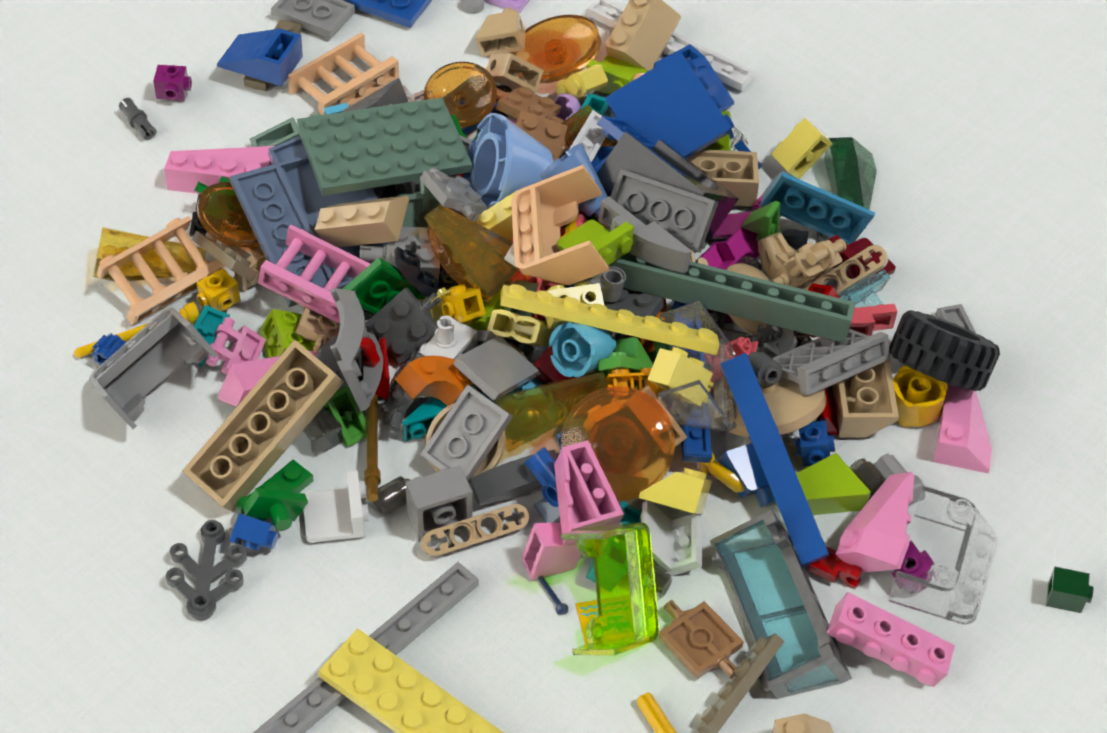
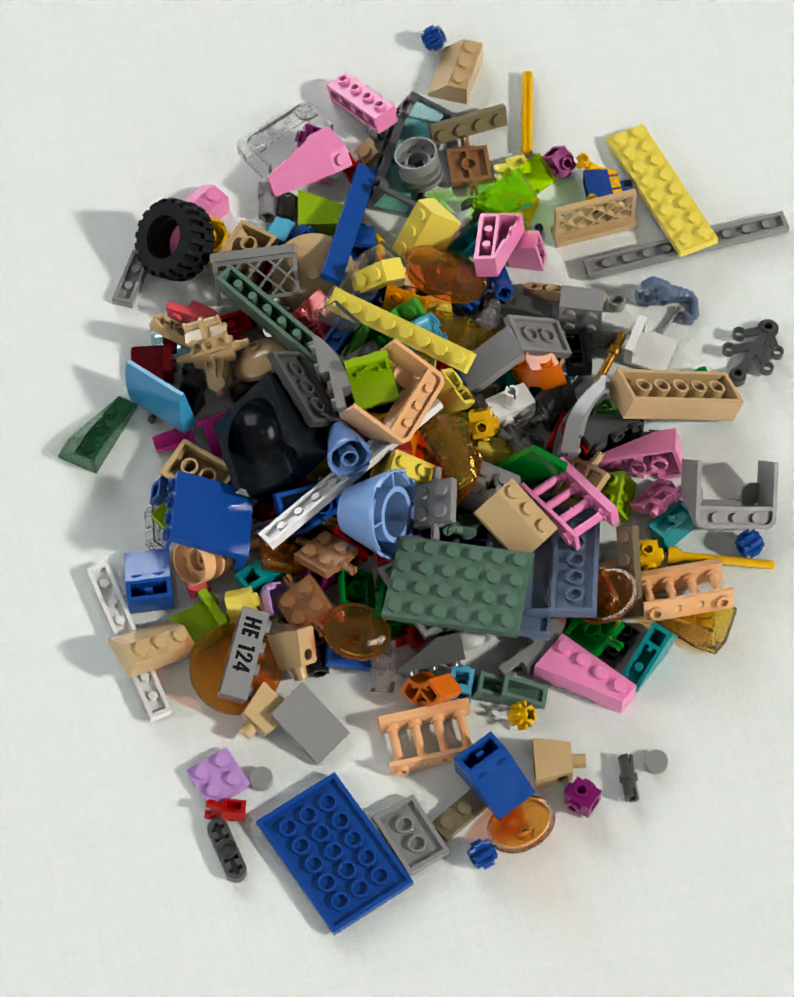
camera: 145 degrees left, 10 degrees up
blue brick [229,514,278,551] -> none
green tile [243,488,308,531] -> none
black slope [394,246,438,297] -> none
blue plate [597,116,655,149] -> none
bright green slope [741,201,781,253] -> none
dark grey brick [748,352,782,387] -> none
light yellow brick [771,118,833,179] -> none
dark green brick [1046,566,1094,613] -> none
none -> light grey brick [217,606,272,705]
none -> medium azure brick [266,216,296,245]
none -> light grey tile [269,682,350,765]
none -> tan plate [354,138,382,167]
none -> light grey wheel [394,137,444,193]
none -> orange brick [400,672,462,707]
none -> blue gear [467,838,498,869]
none -> clear hinge [475,299,504,329]
none -> clear orange dish [487,796,556,853]
none -> light yellow plate [493,154,531,181]
none -> yellow gear [508,701,536,730]
none -> tan torso [532,738,586,788]
none -> magenta brick [540,146,576,179]
none -> tan fence [551,188,637,248]
none -> black hinge [565,328,592,377]
none -> torso [576,153,633,214]
none -> light grey hinge [608,294,626,312]
none -> teal slope [621,622,678,692]
none -> sand blue animal [635,276,699,325]
none -> light grey tile [644,749,668,774]
none -> light grey hinge [655,305,685,334]

